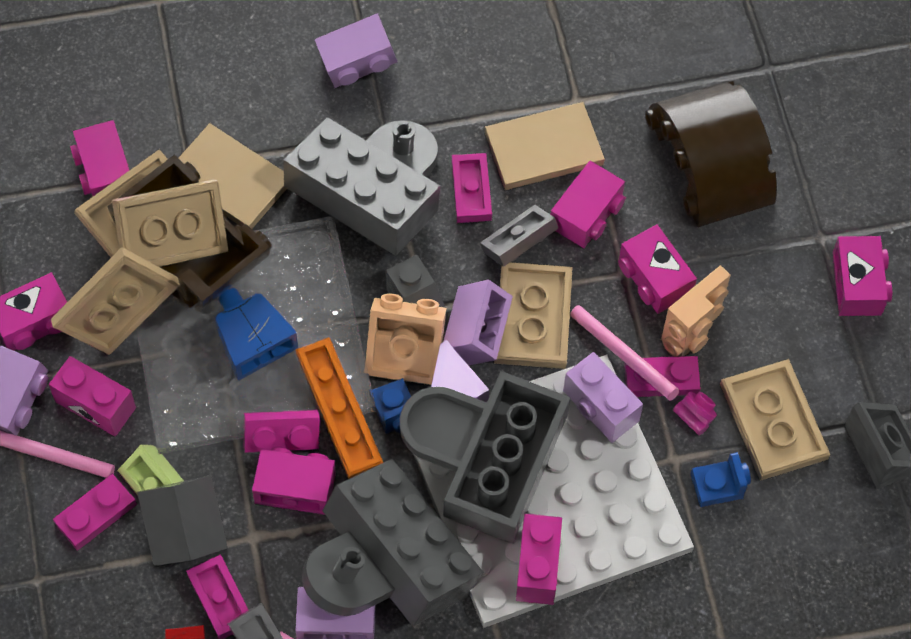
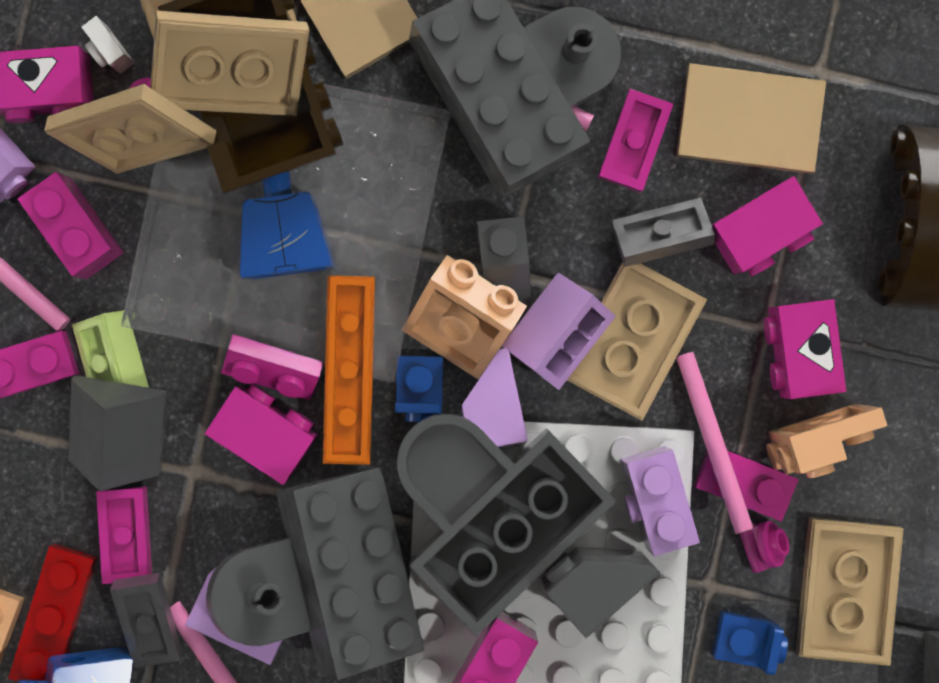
camera: 25 degrees right, 25 degrees up
none -> white plate [82,16,135,74]
none -> dark grey slope [541,547,660,638]

